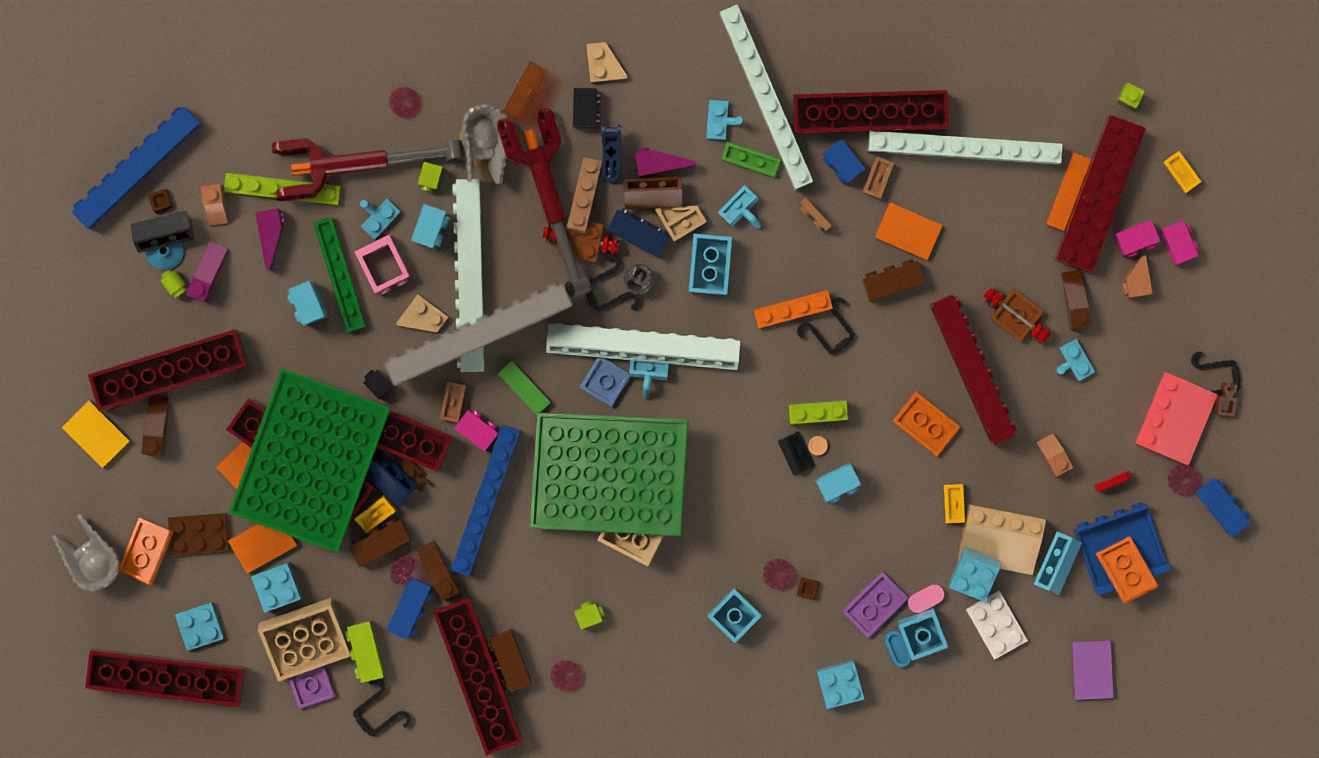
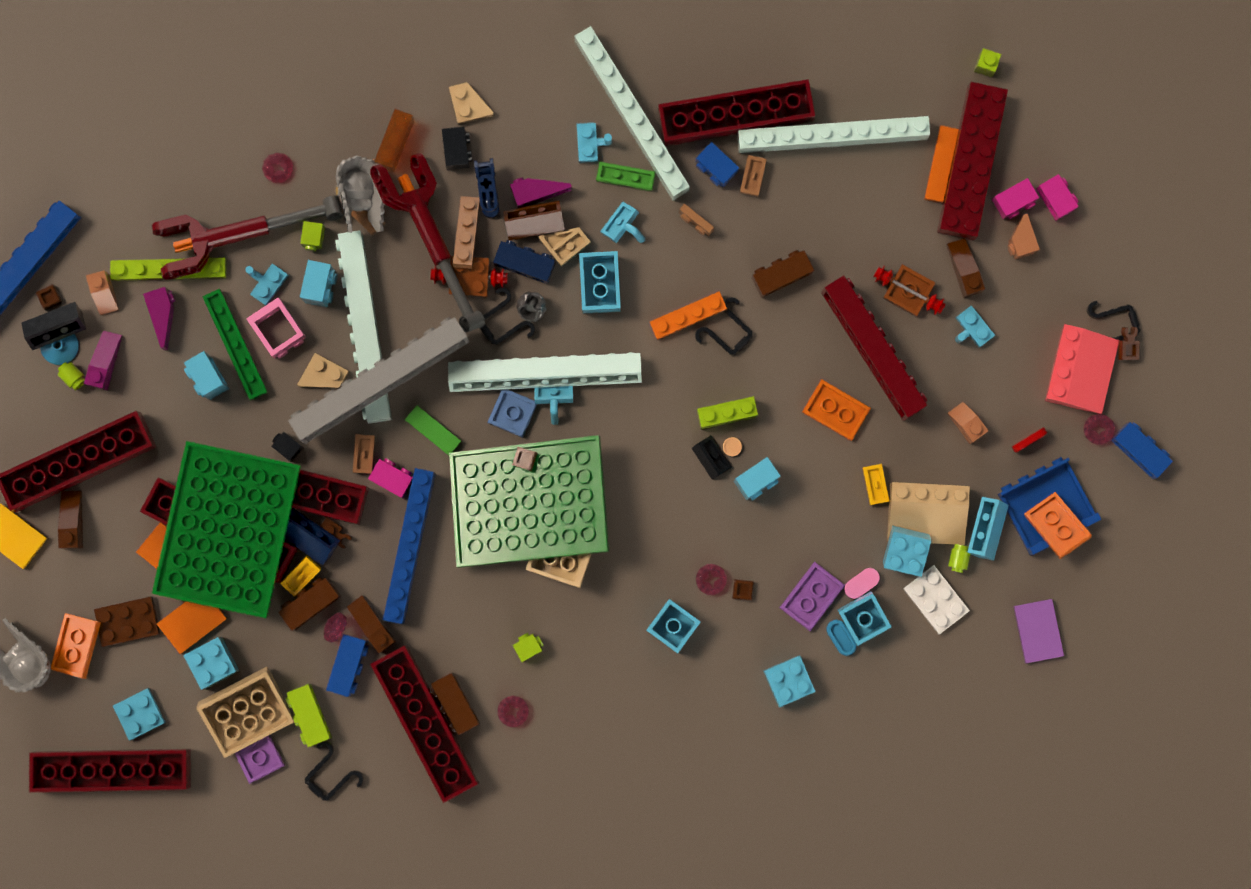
camera: 10 degrees left, 5 degrees down
orange tile [874,203,943,261] -> none
yellow plate [1162,151,1201,193] -> none
none -> tile [512,447,537,471]
none -> lime brick [948,544,970,573]

